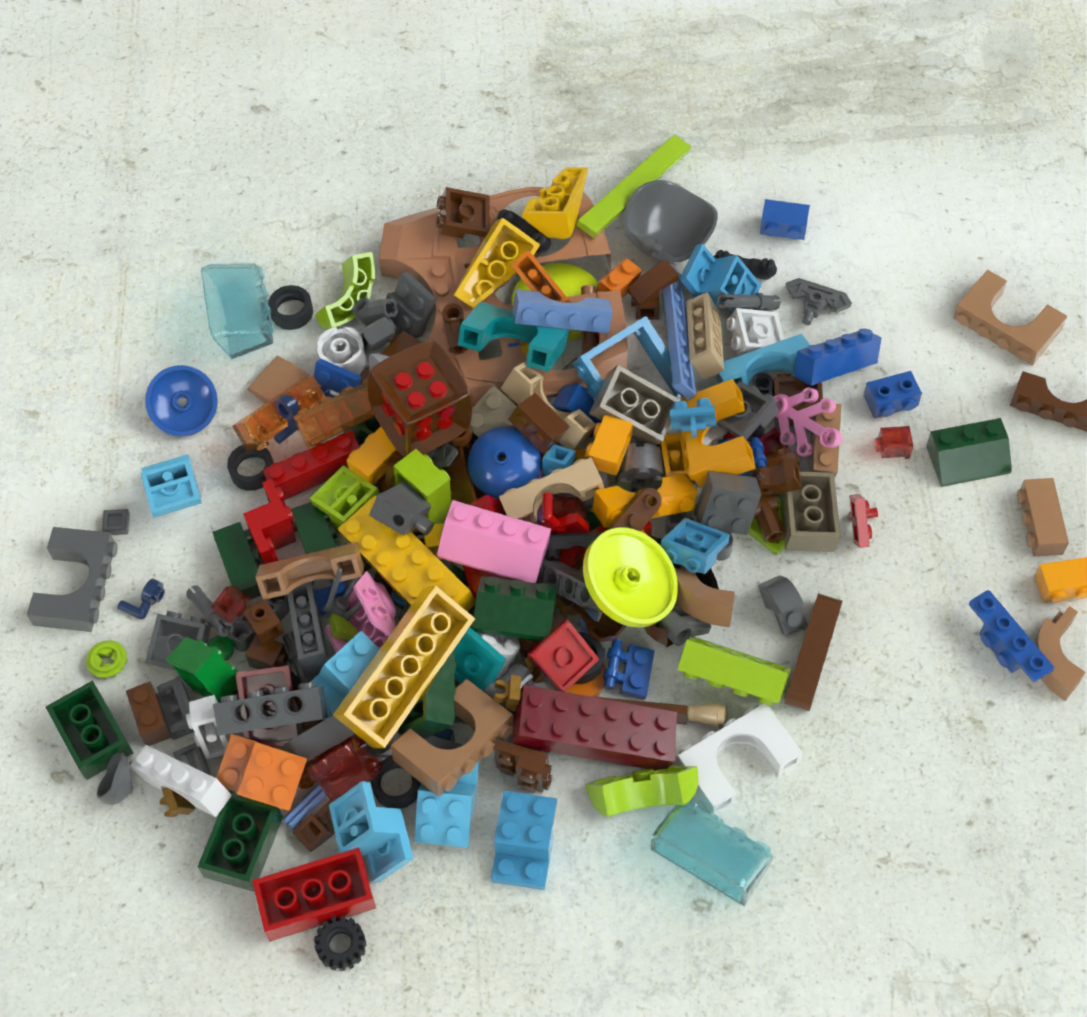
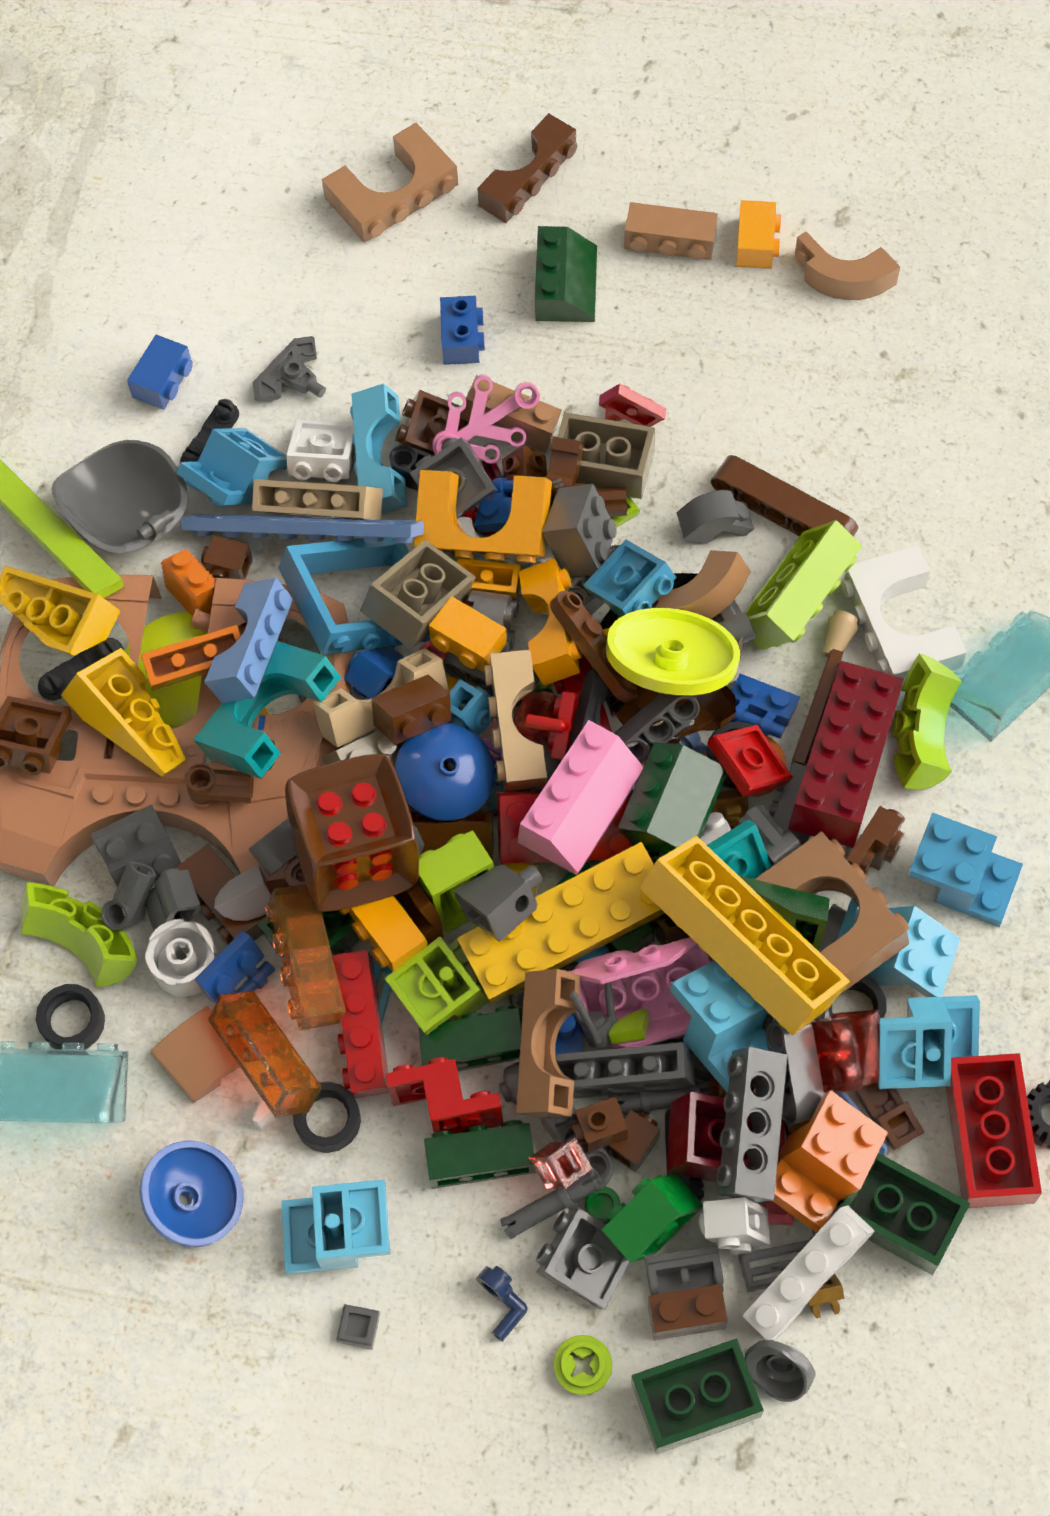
camera: 75 degrees left, 5 degrees up
dark grey arch [26,527,118,632] -> none
dark blue plate [274,394,299,444] -> none
pearl gold tile [493,675,522,711] -> none
reddish brown slope [627,259,679,307] -> none
dark azure hips [670,398,716,438] -> none
dark grey pin [717,293,781,310] -> none
blue brick [794,328,882,386] -> none
clear red brick [874,426,914,459] -> none
blue bracket [969,590,1054,682] -> none

